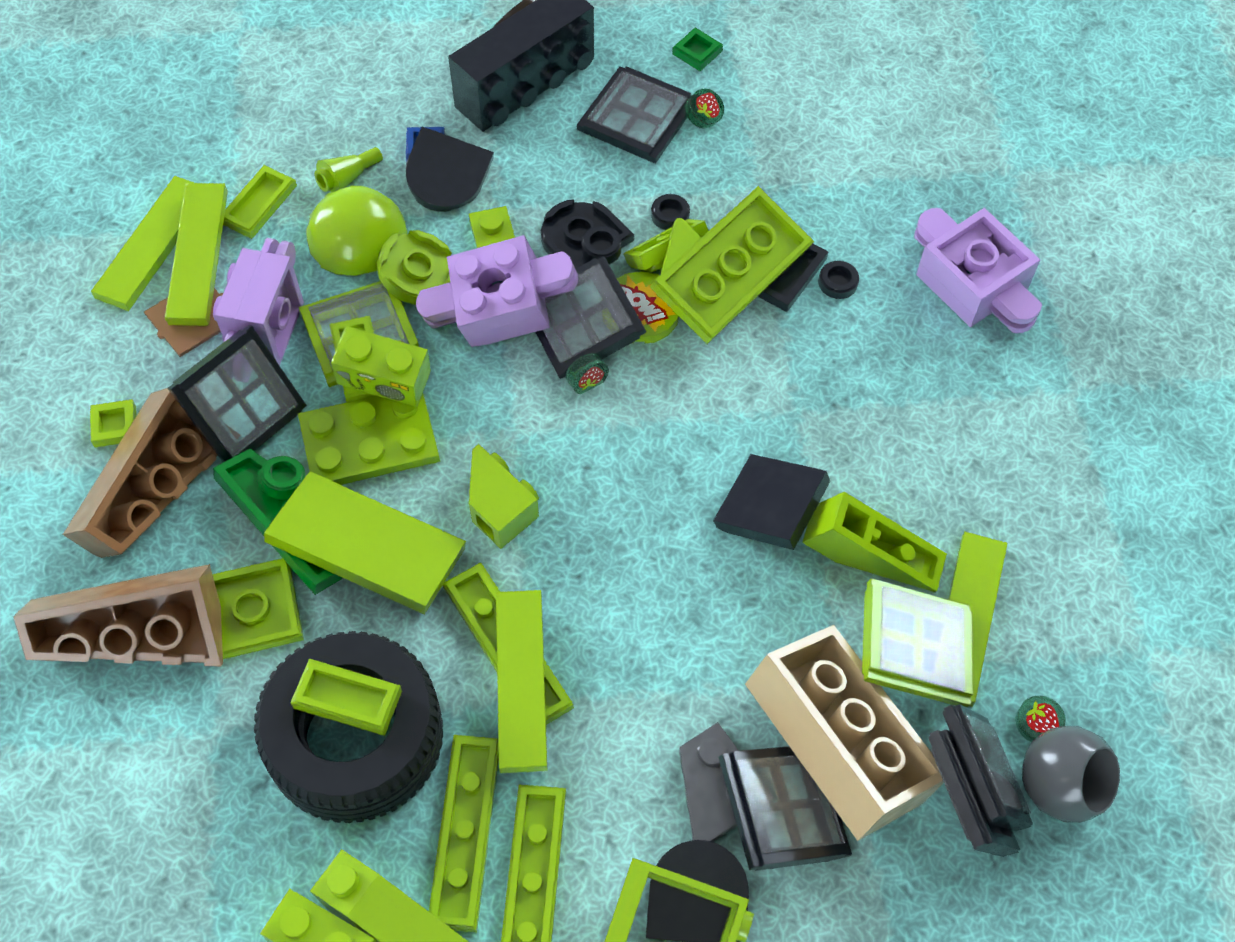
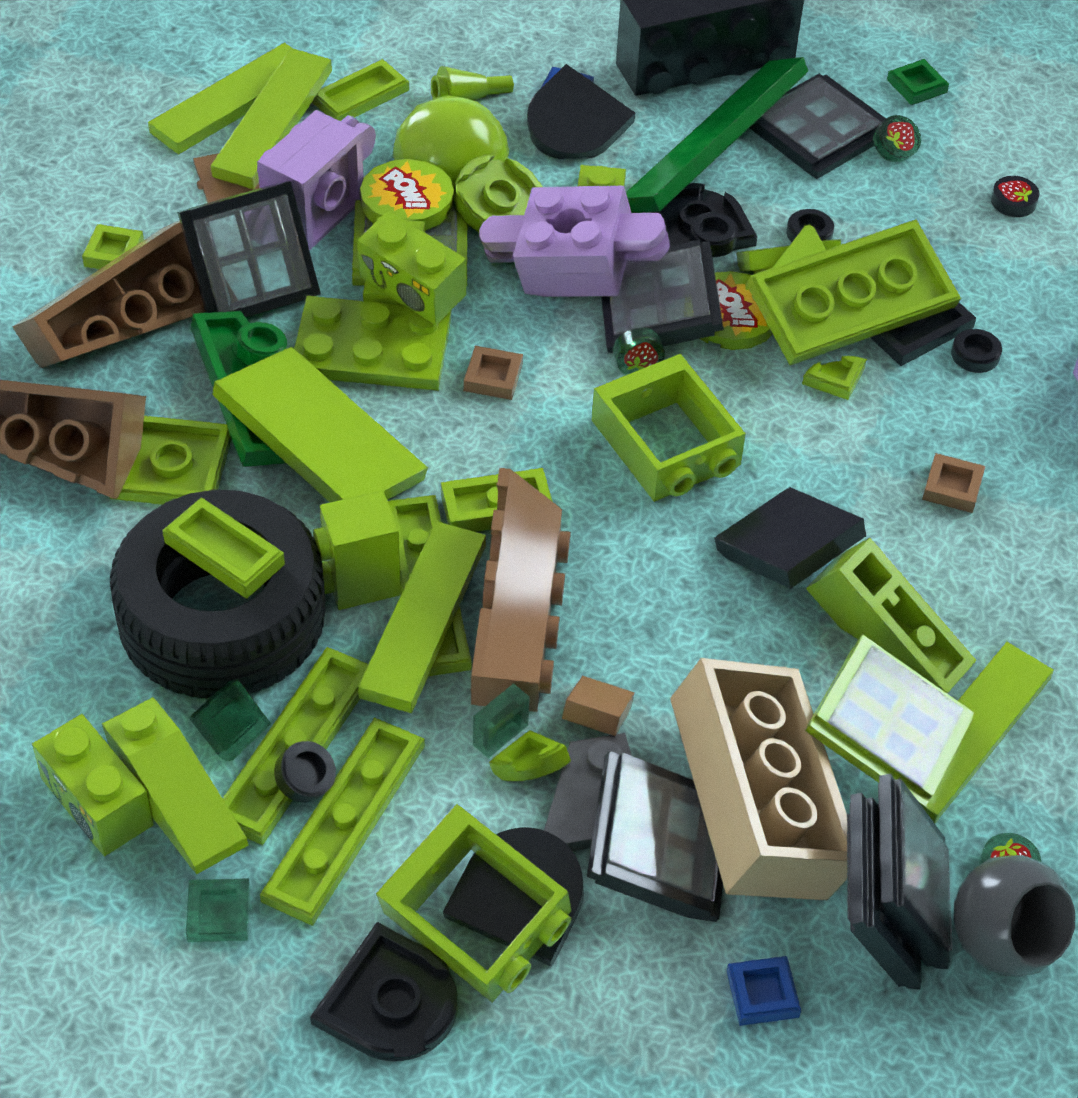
camera: 20 degrees right, 10 degrees down
lime slope [469,444,539,549] -> none
none -> clear green tile [189,680,271,761]
none -> black tile [274,741,336,803]
none -> lime brick [313,490,401,611]
none -> tile [360,159,454,231]
none -> lime plate [441,468,553,532]
none -> medium nougat tile [463,346,523,400]
none -> medium nougat wedge [471,468,571,712]
none -> clear green tile [472,683,530,759]
none -> lime tile [489,730,571,781]
none -> medium nougat tile [562,675,635,736]
none -> lime window [591,354,746,502]
none -> green tile [626,57,809,213]
none -> blue tile [726,956,801,1026]
none -> lime tile [802,356,867,400]
none -> medium nougat tile [922,453,985,513]
none -> black tile [991,176,1040,217]

